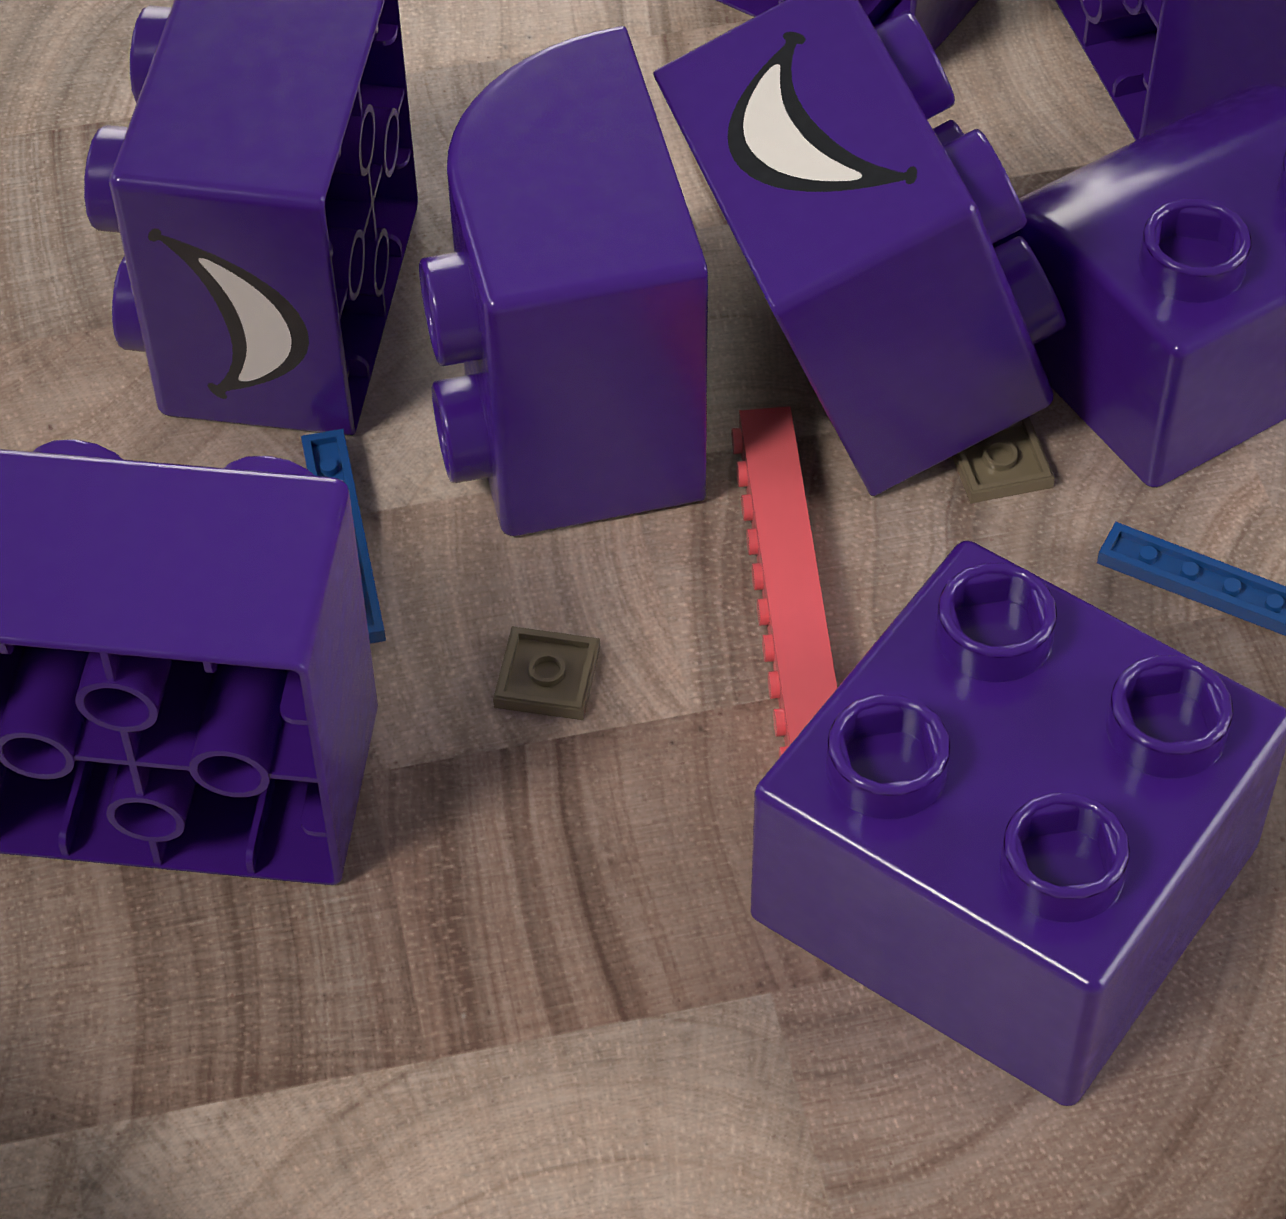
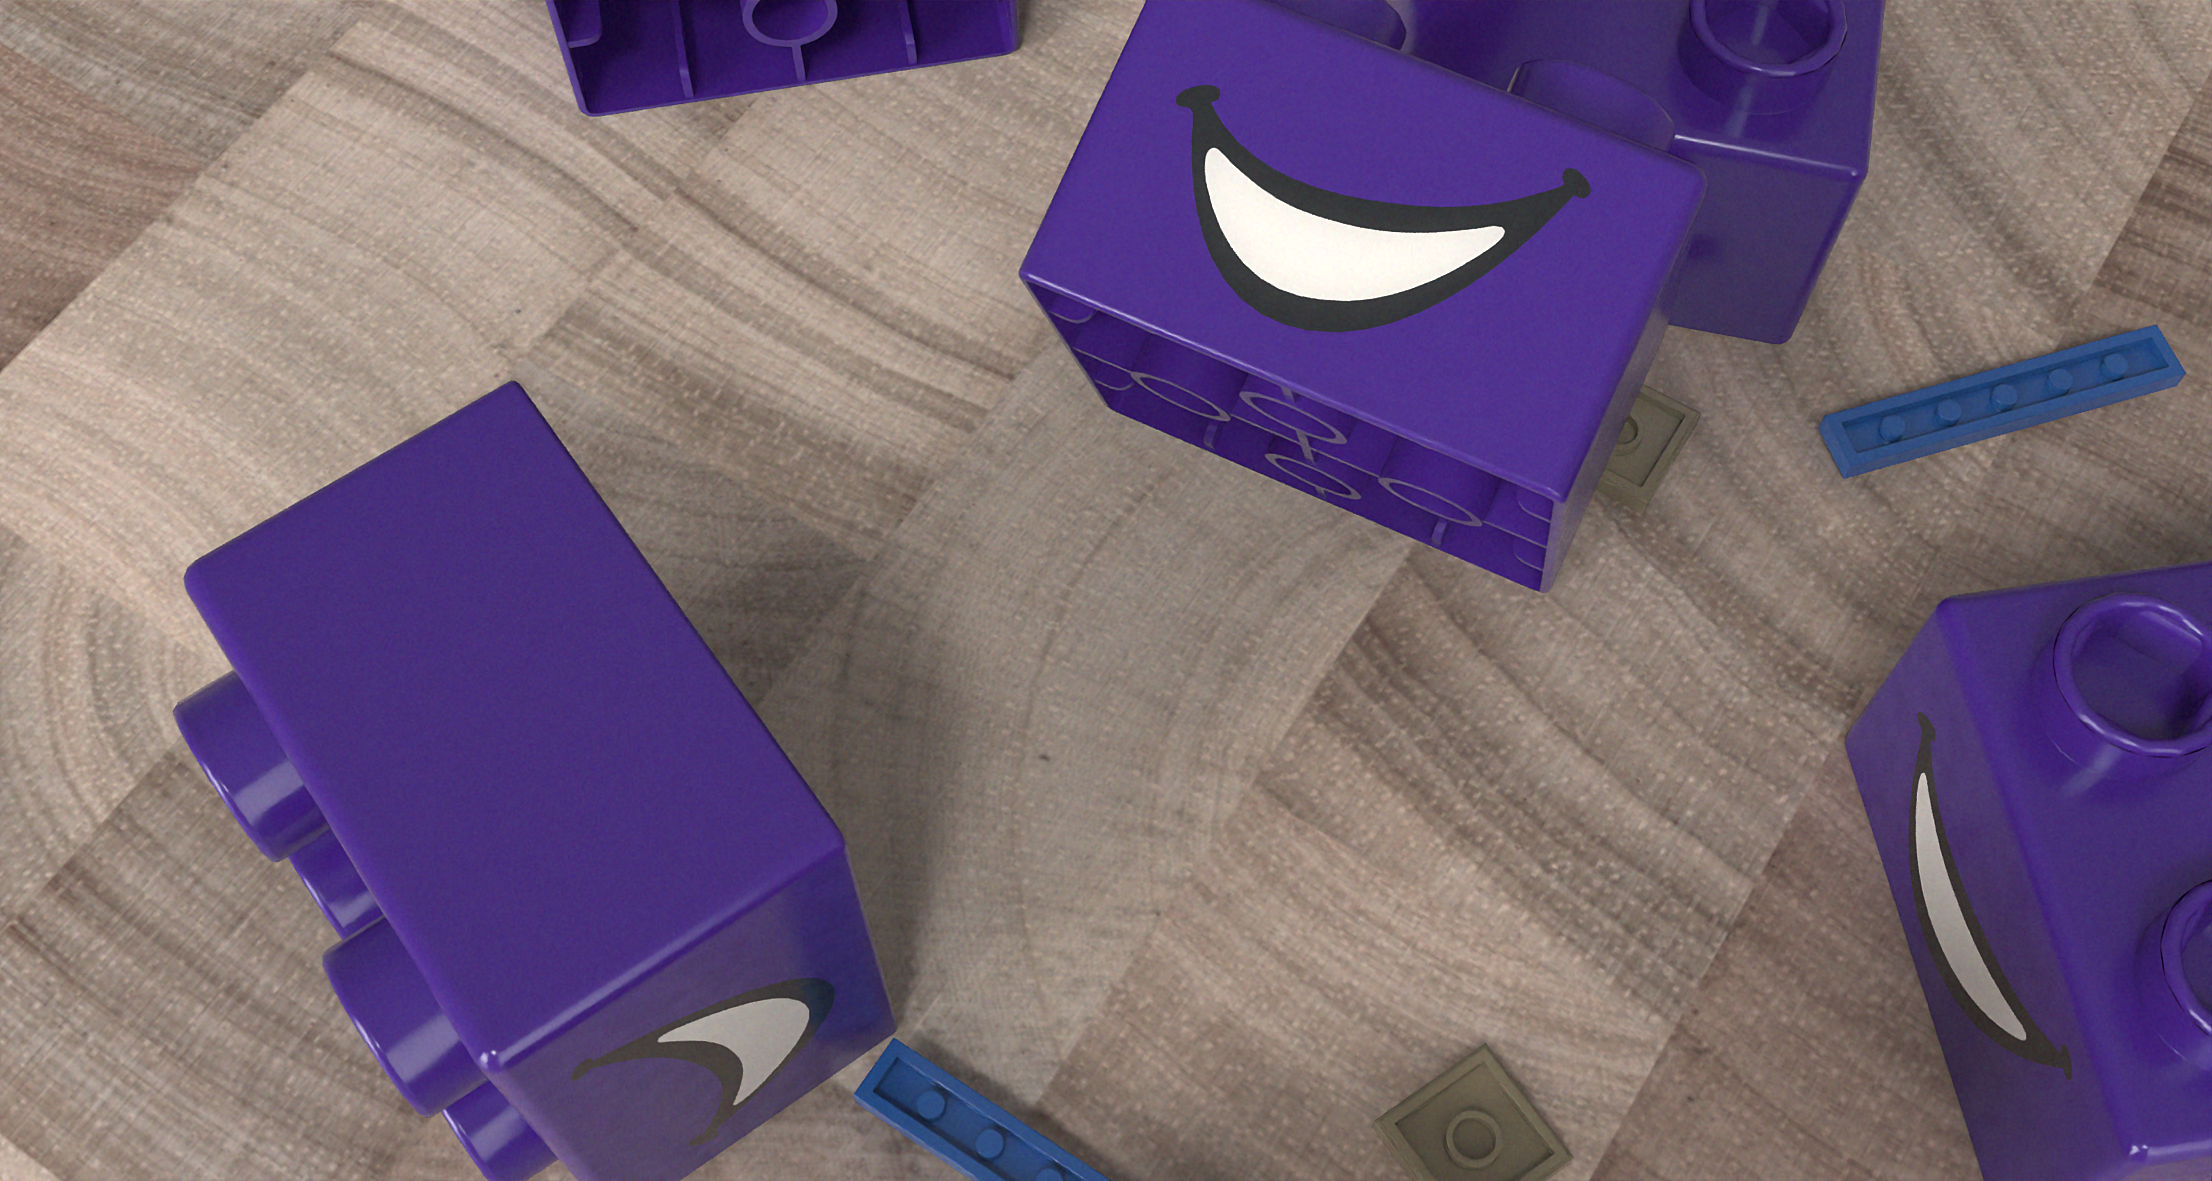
camera: 45 degrees left, 10 degrees up
dark purple piece [419,26,708,536] -> none
coral brick [731,406,837,758] -> none

